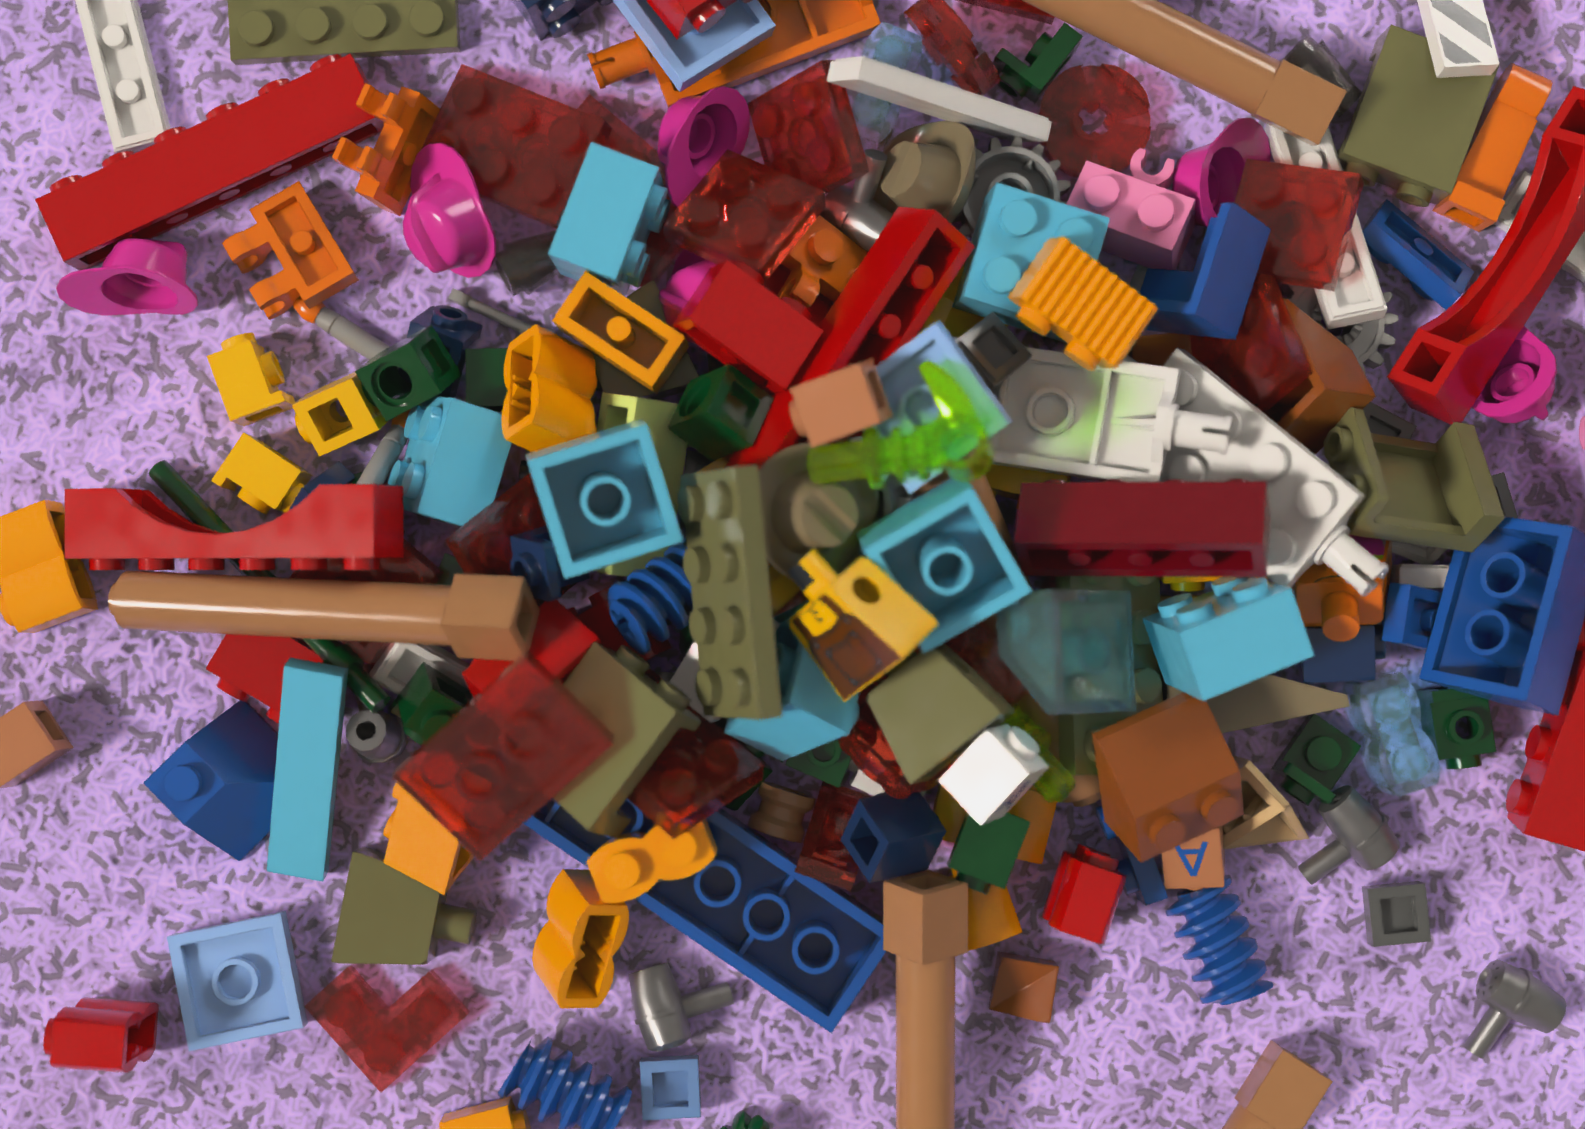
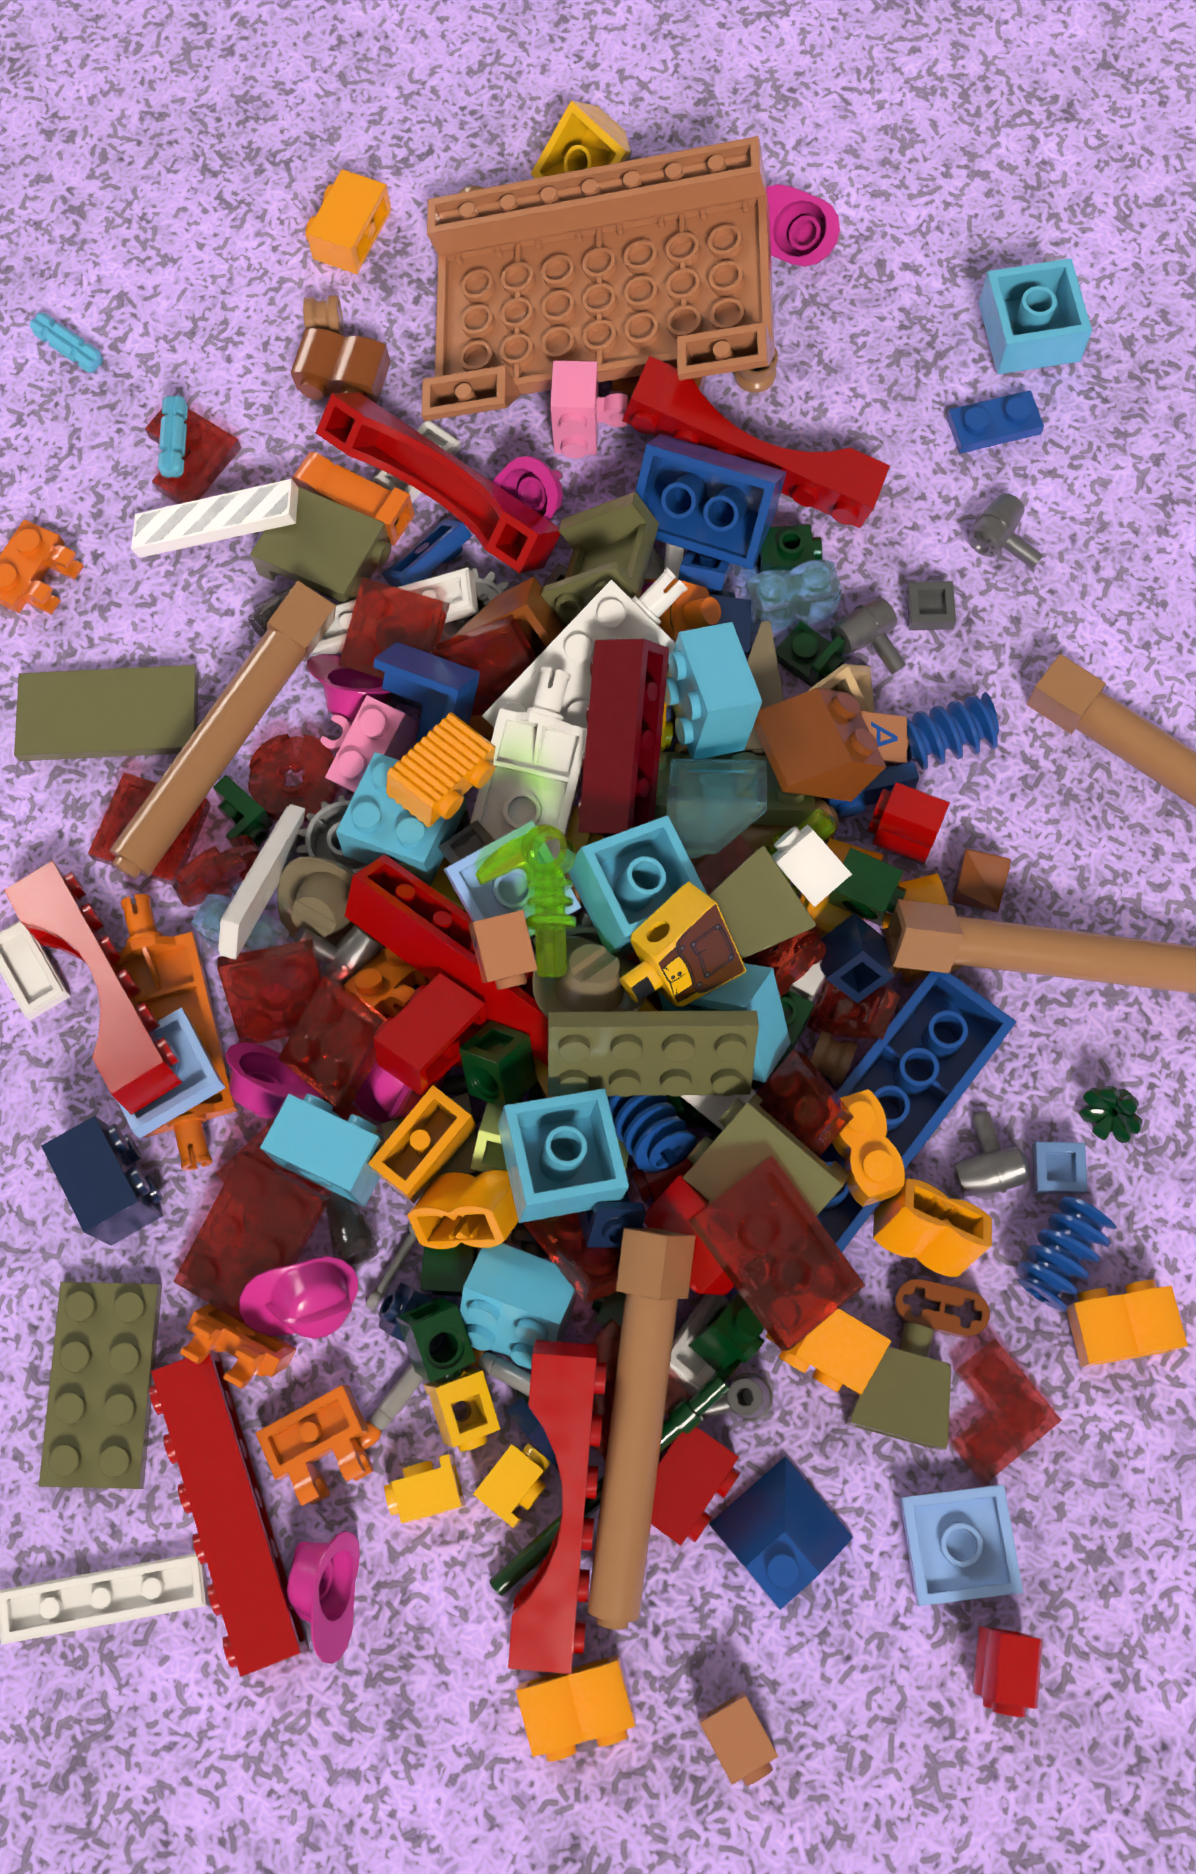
camera: 80 degrees left, 15 degrees down
medium azure tile [267,658,348,882] -> none
none -> dark orange beam [893,1279,990,1338]

